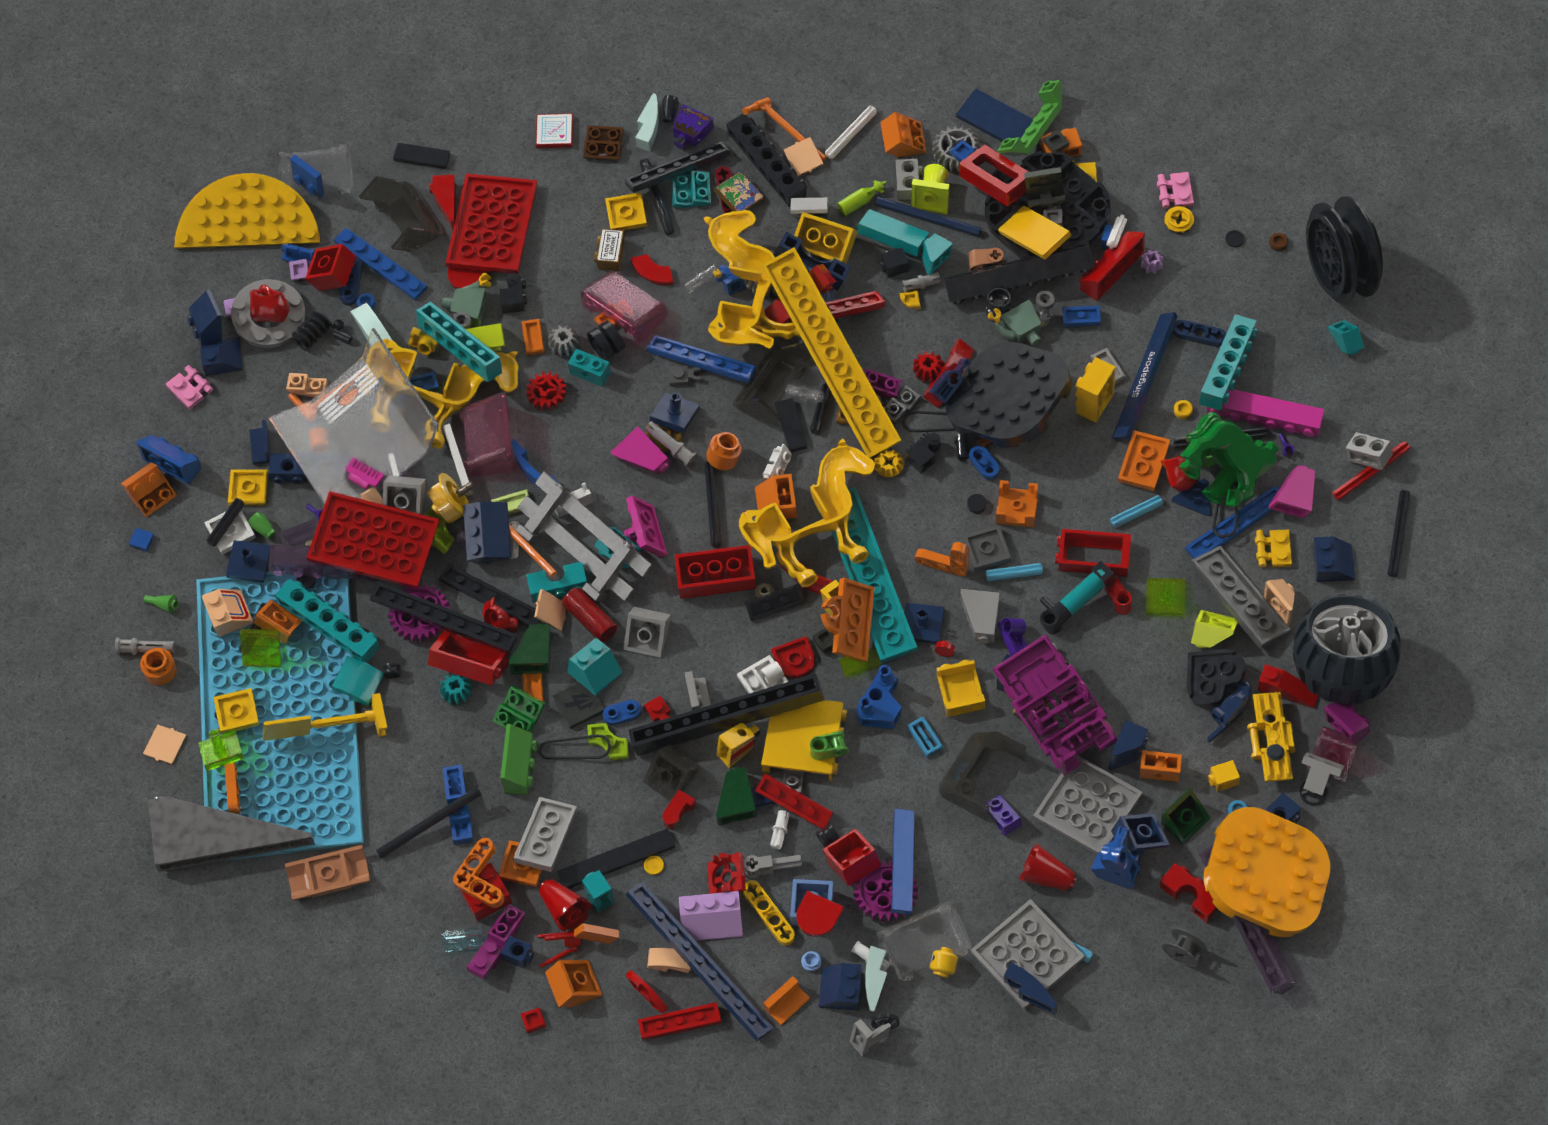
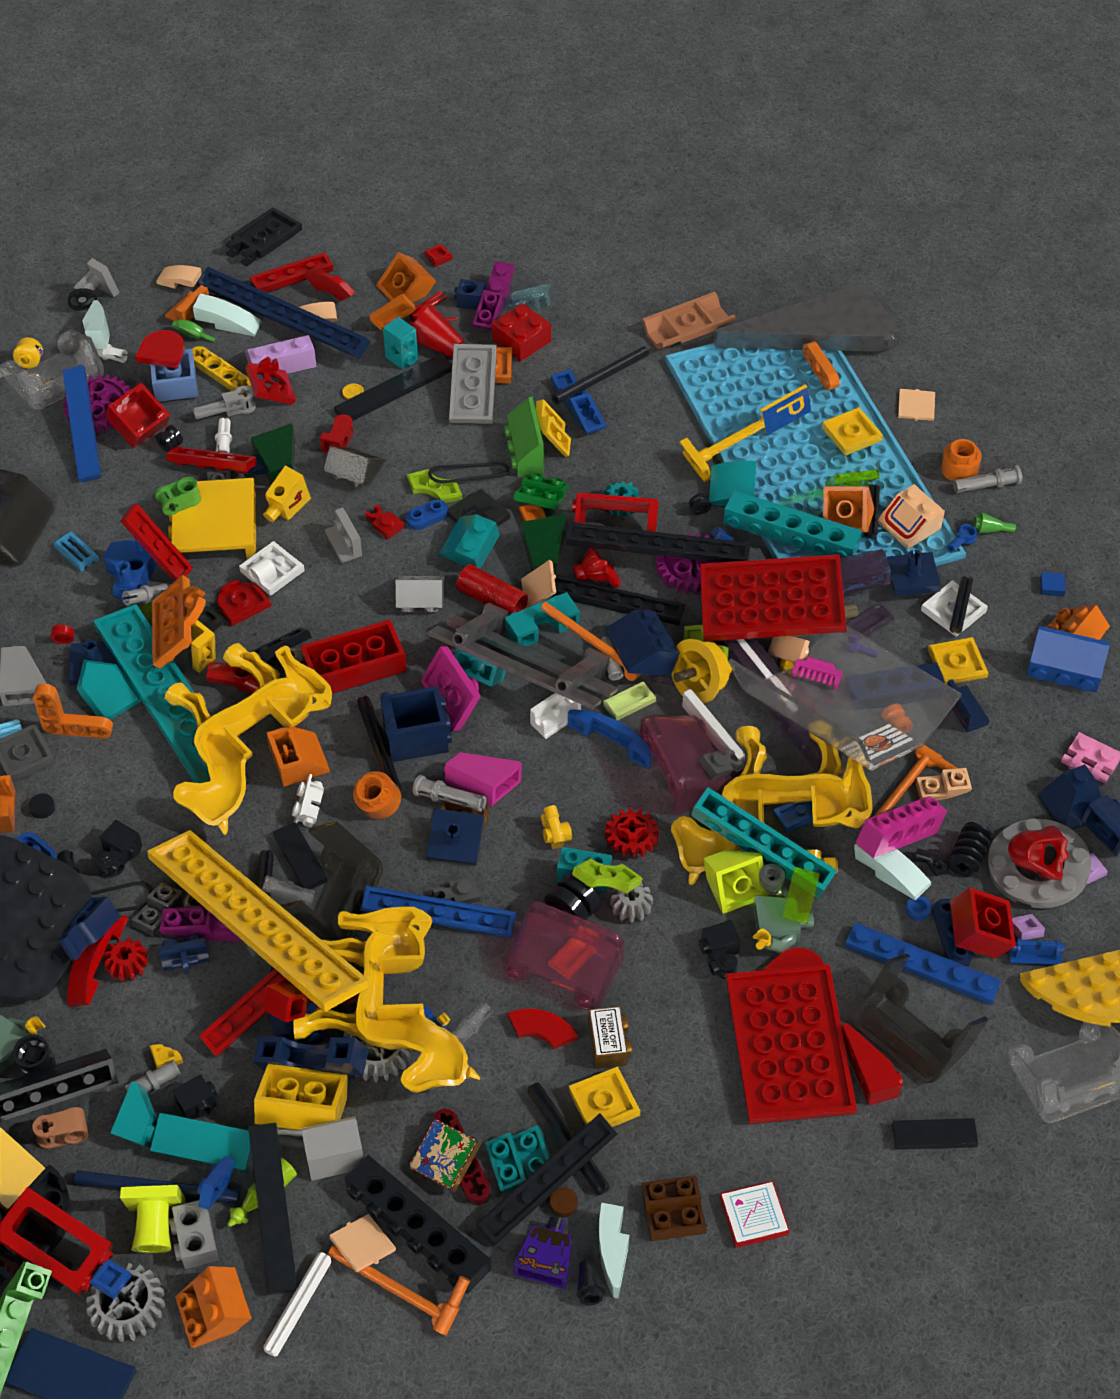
camera: 160 degrees right, 10 degrees down
clear neon green tile [198,729,244,771] -> none
bright green cone [248,512,276,539] -> none
blue plate [290,154,324,199] -> none
light grey slope [383,475,426,515] -> none
orange beam [453,838,504,908] -> none
orange tile [521,319,545,356] -> none
black brick [628,674,825,756] -> none
dark blue slope [818,963,863,1011] -> none
yellow gear [874,449,904,477] -> none
yellow panel [936,660,985,717] -> none
none -> teal tile [76,659,141,720]
none -> red plate [120,504,193,582]
none -> light grey pin [122,583,168,606]
none -> light nougat slope [156,265,202,289]
none -> dark blue hips [158,933,210,974]
none -> bright green hand [172,319,216,343]
none -> light aqua slope [193,293,262,336]
none -> blue plate [197,1156,235,1210]
none -> black tile [226,207,302,266]
none -> black tile [248,1123,297,1295]
none -> dark blue container [380,686,452,762]
none -> yellow slope [536,399,571,457]
none -> yellow plate [540,805,572,849]
none -> reddish brown tile [550,1188,578,1218]
none -> lime tile [572,859,643,894]
none -> dark grey plate [698,750,743,780]
none -> blue tile [711,526,733,541]
none -> clear neon green tile [782,867,820,924]
none -> dark pink brick [856,796,947,859]
none -> blue plate [946,524,977,553]

